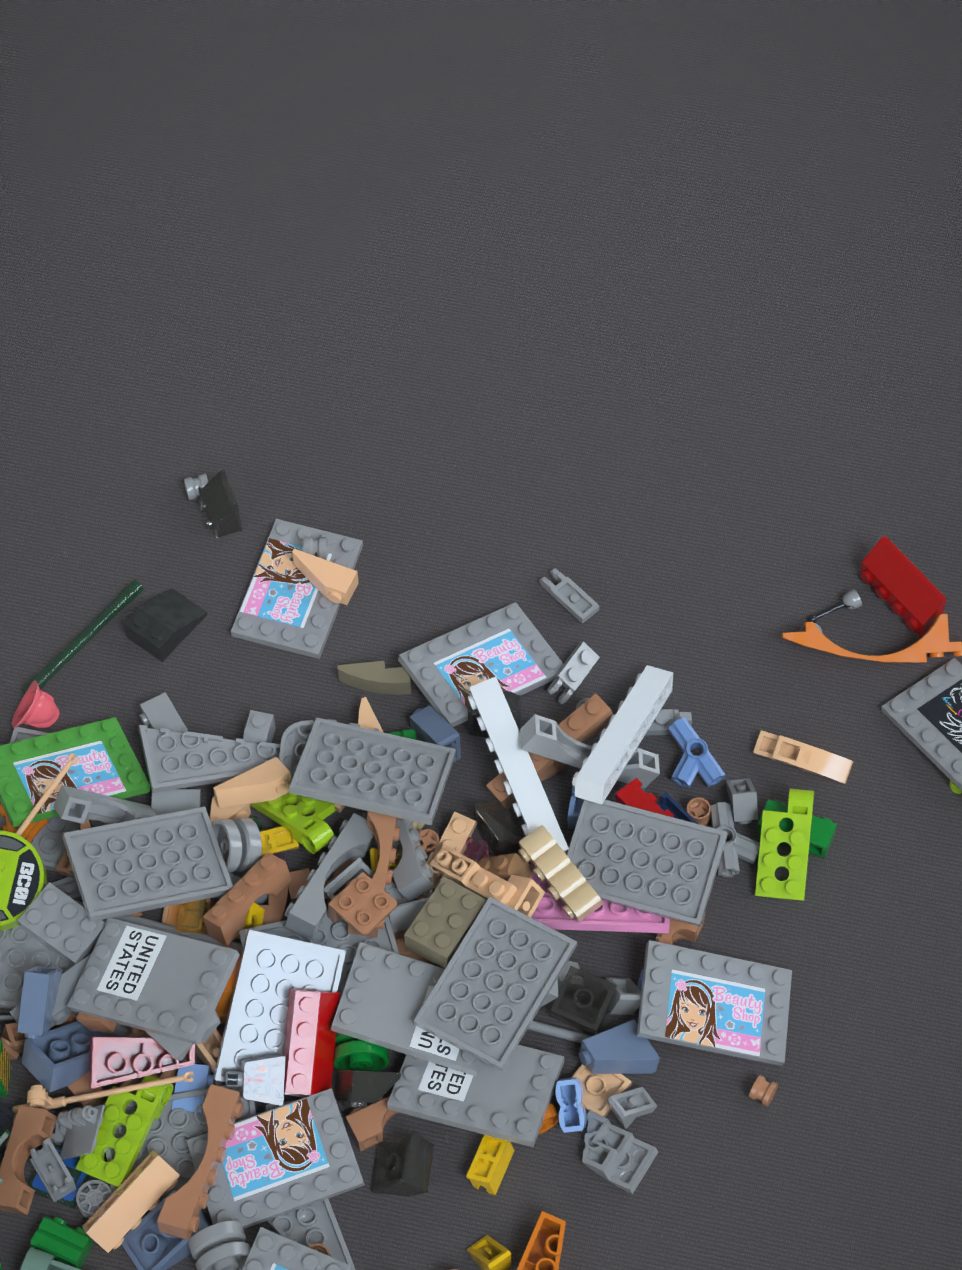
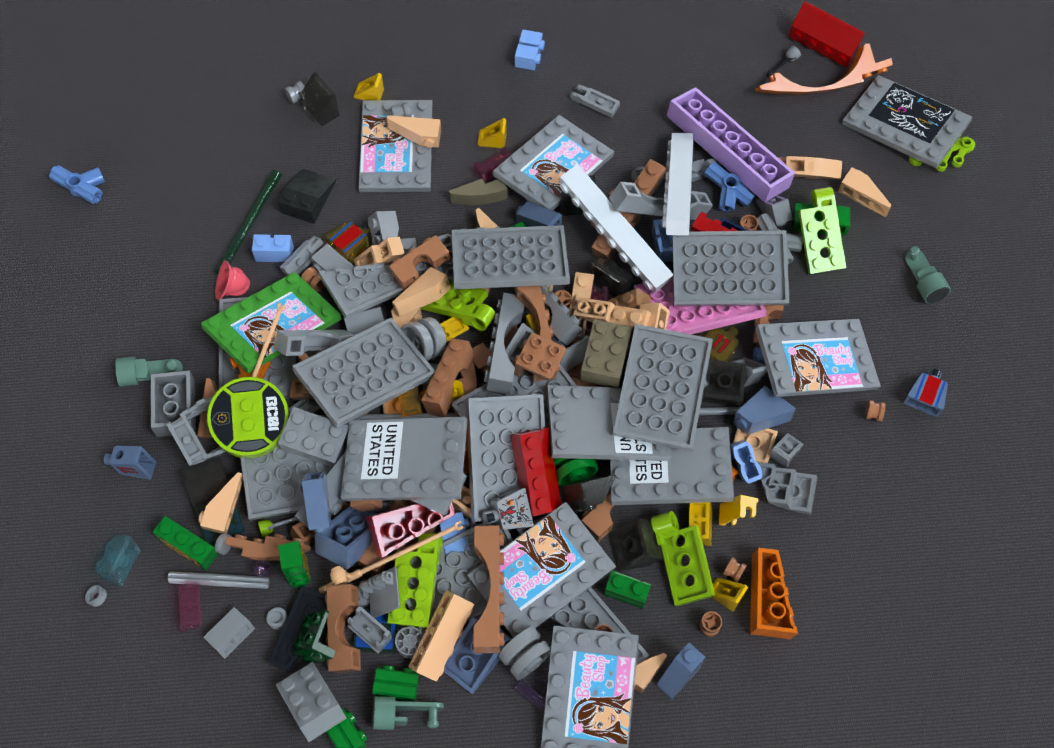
camera: 20 degrees left, 5 degrees up
tan brick [518,825,603,922] -> none
hinge [547,641,600,704] -> none
none -> light blue piece [252,235,294,262]
none -> light grey hinge [280,236,323,276]
none -> nougat wheel [301,267,325,292]
none -> torso [325,221,371,265]
none -> yellow slope [353,73,384,100]
none -> light nougat slope [353,237,405,266]
none -> light grey slope [368,211,399,265]
none -> nougat arch [389,235,450,290]
none -> clear pink hinge [473,146,512,181]
none -> yellow slope [477,118,507,149]
none -> light blue piece [515,30,545,71]
none -> green brick [604,571,651,609]
none -> lime hinge [651,511,715,606]
none -> lavender brick [667,87,795,202]
none -> clear yellow torso [704,326,739,373]
none -> yellow hinge [719,495,758,526]
none -> nougat wheel [723,557,747,582]
none -> light nougat slope [838,167,891,217]
none -> torso [903,369,948,418]
none -> sand green piece [905,246,951,304]

